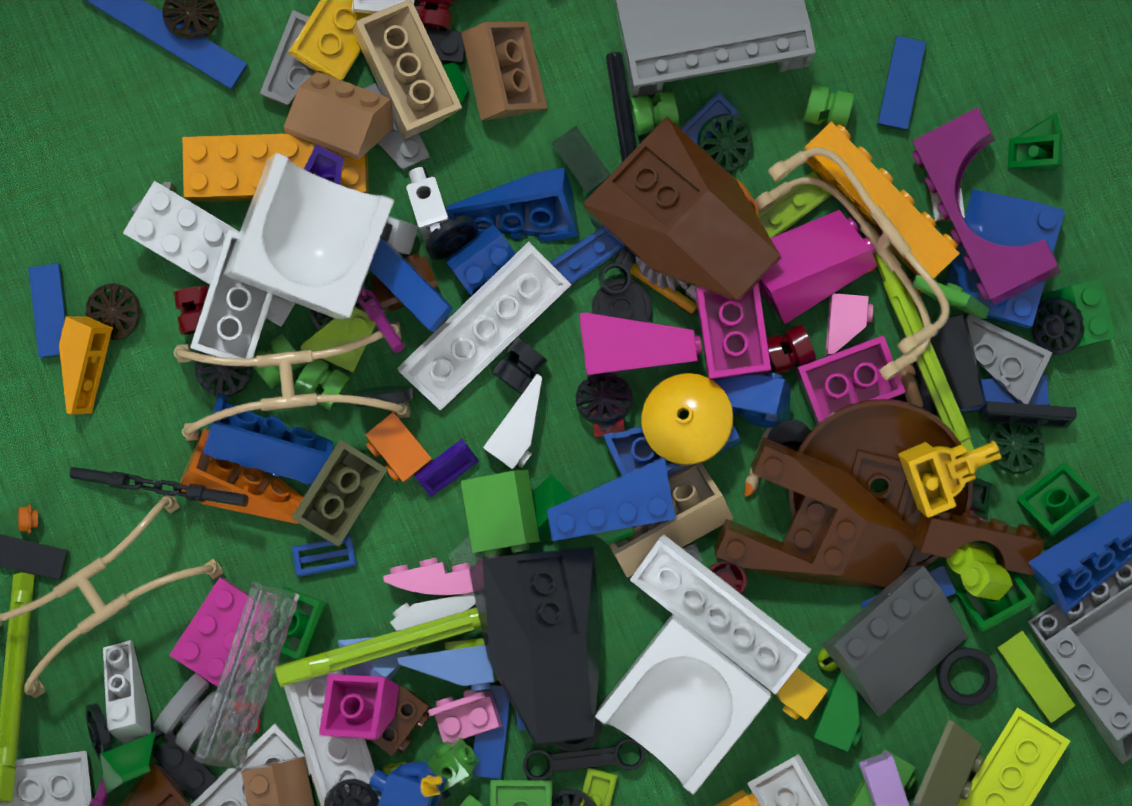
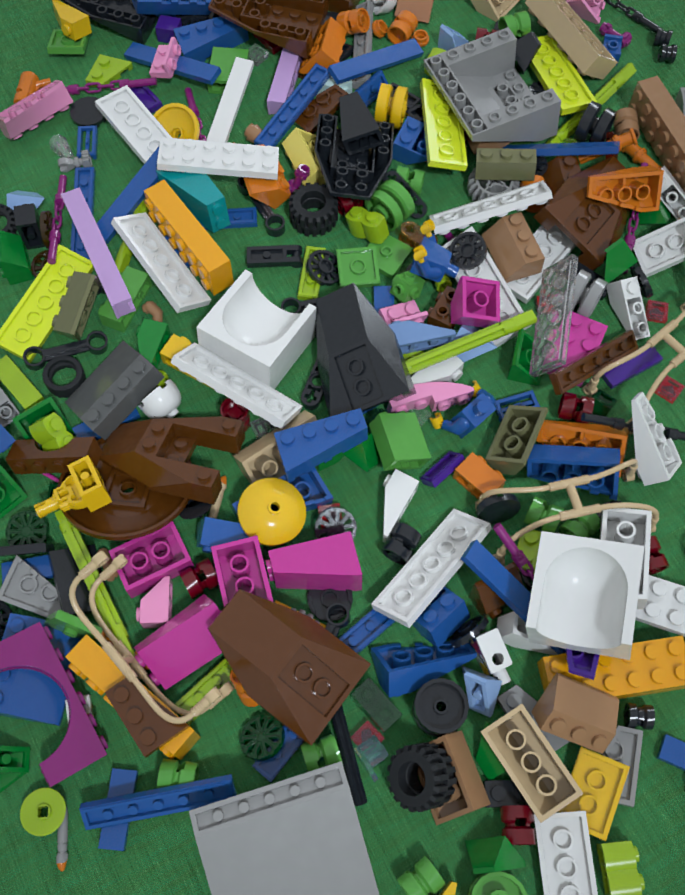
camera: 170 degrees right, 20 degrees down
none -> lime piece [20,788,66,836]
none -> black piece [23,331,108,371]
none -> light grey piece [56,807,68,872]
none -> blue tile [79,774,237,830]
none -> reddish brown wing [105,678,190,758]
none -> white cylinder [138,379,182,419]
none -> medium nougat arm [142,301,163,322]
none -> black beam [301,359,324,410]
none -> clear pink tile [351,720,385,757]
none -> clear light blue panel [354,735,388,782]
none -> black tyre [387,742,457,812]
none -> black wheel [412,678,469,738]
none -> blue torso [429,380,496,439]
none -> light blue slope [461,665,502,717]
none -> reddish brown tile [549,330,639,395]
none -> dark red wheel [557,392,595,423]
none -> dark green slope [592,389,617,417]
none -> dark purple tile [601,347,663,389]
none -> black wheel [624,703,655,730]
none -> white wedge [631,392,682,486]
none -> clear pink tile [646,300,669,324]
none -> clear pink tile [654,375,685,404]

